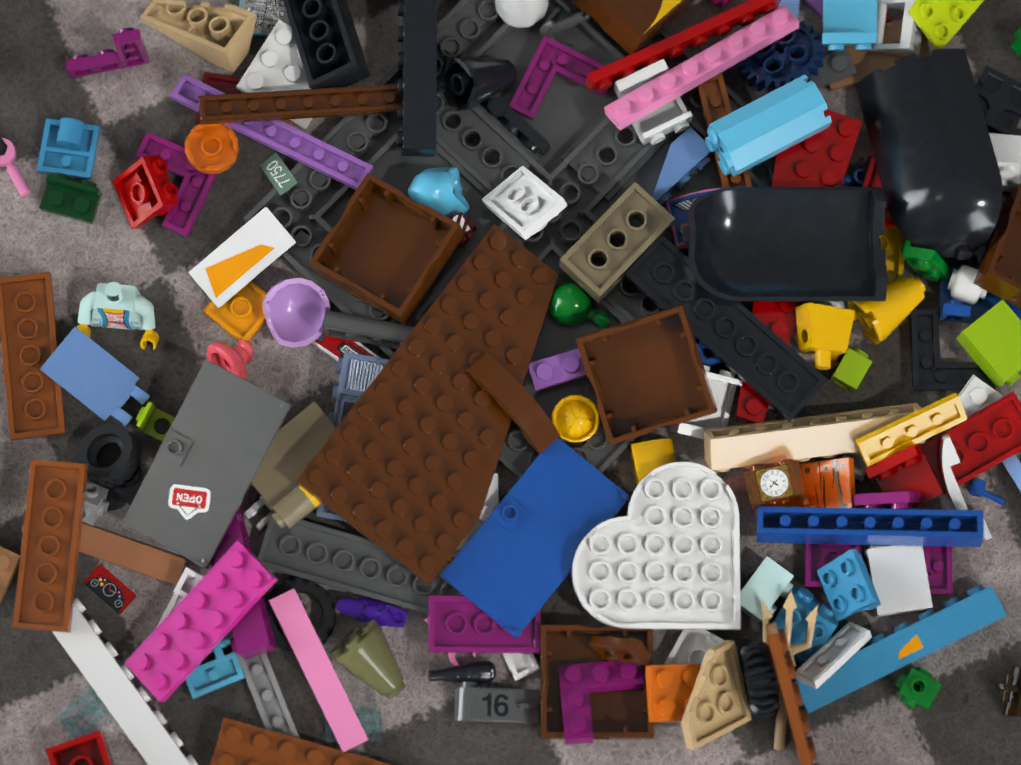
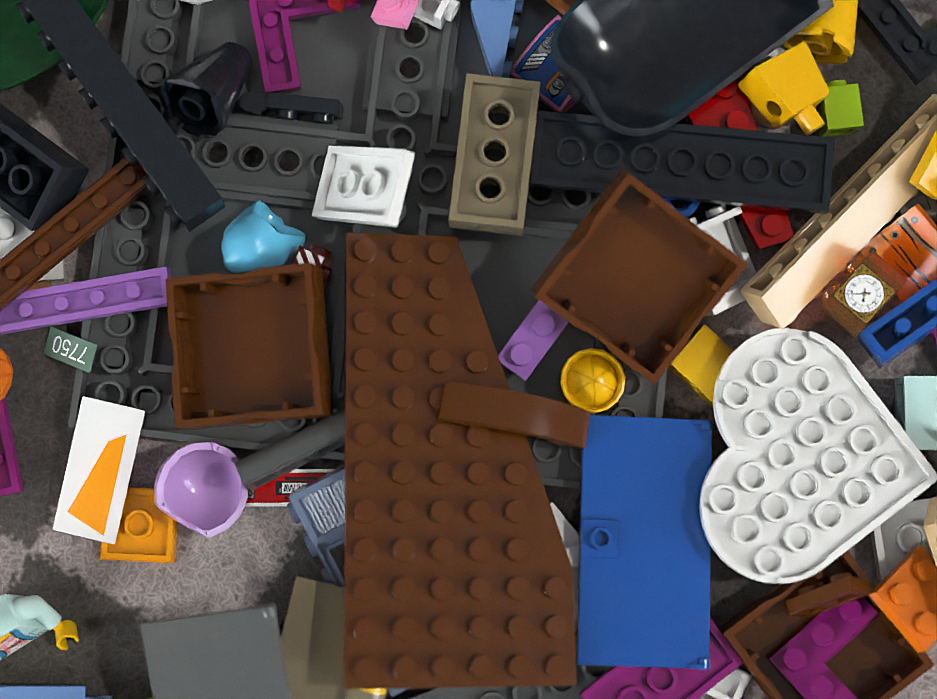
camera: 30 degrees left, 5 degrees up
coral hair [206,340,254,380] -> none
green hair [548,283,610,328] -> none

